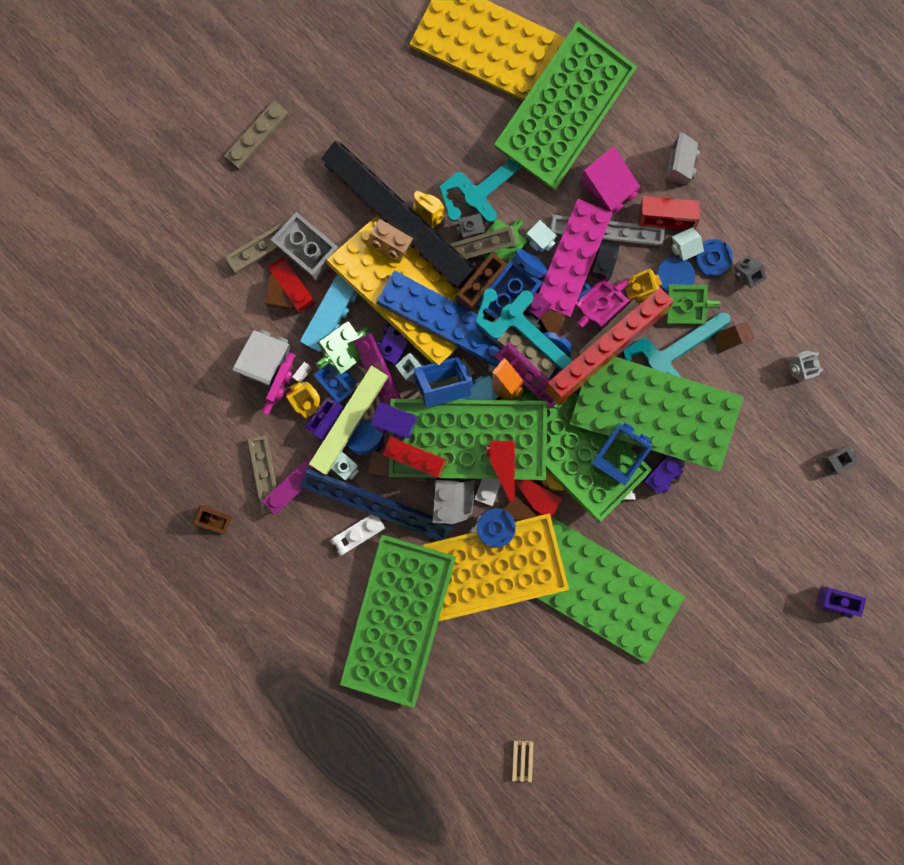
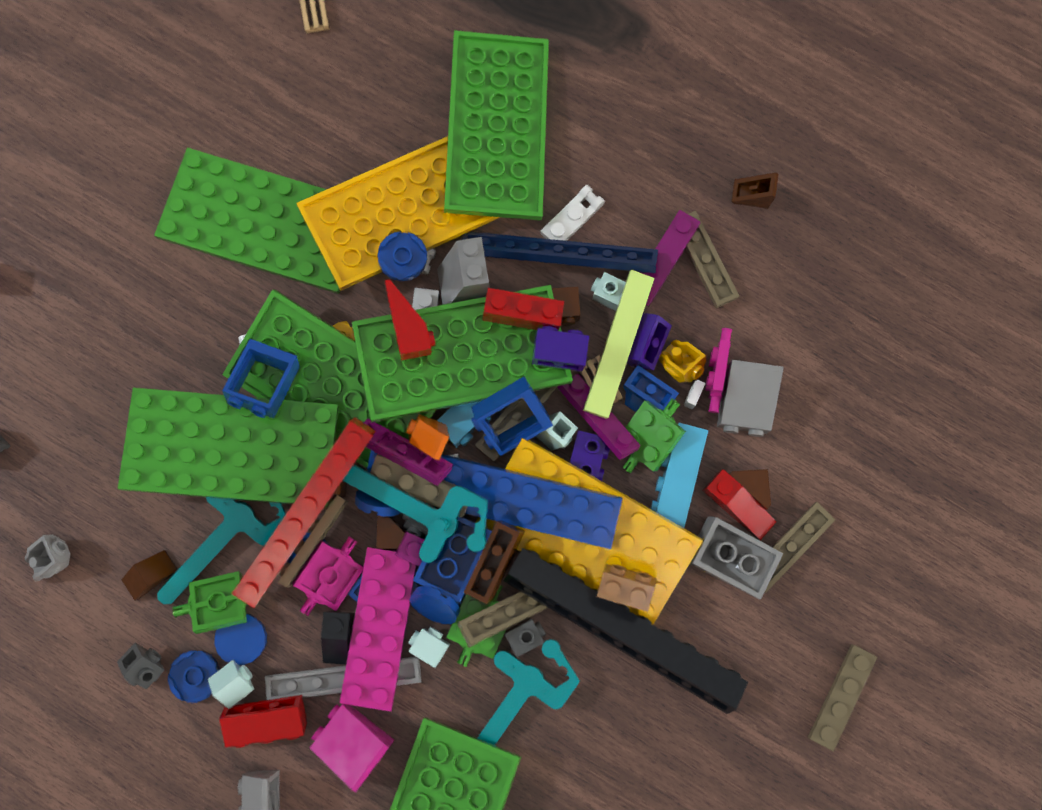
camera: 170 degrees right, 5 degrees down
blue tile [347,421,385,455] -> none
yellow hand [413,191,444,227] -> none
reddish brown slope [503,496,536,519] -> none
red slope [515,480,562,518] -> none
yellow hand [625,269,662,303] -> none
dark purple brick [642,455,685,495] -> none

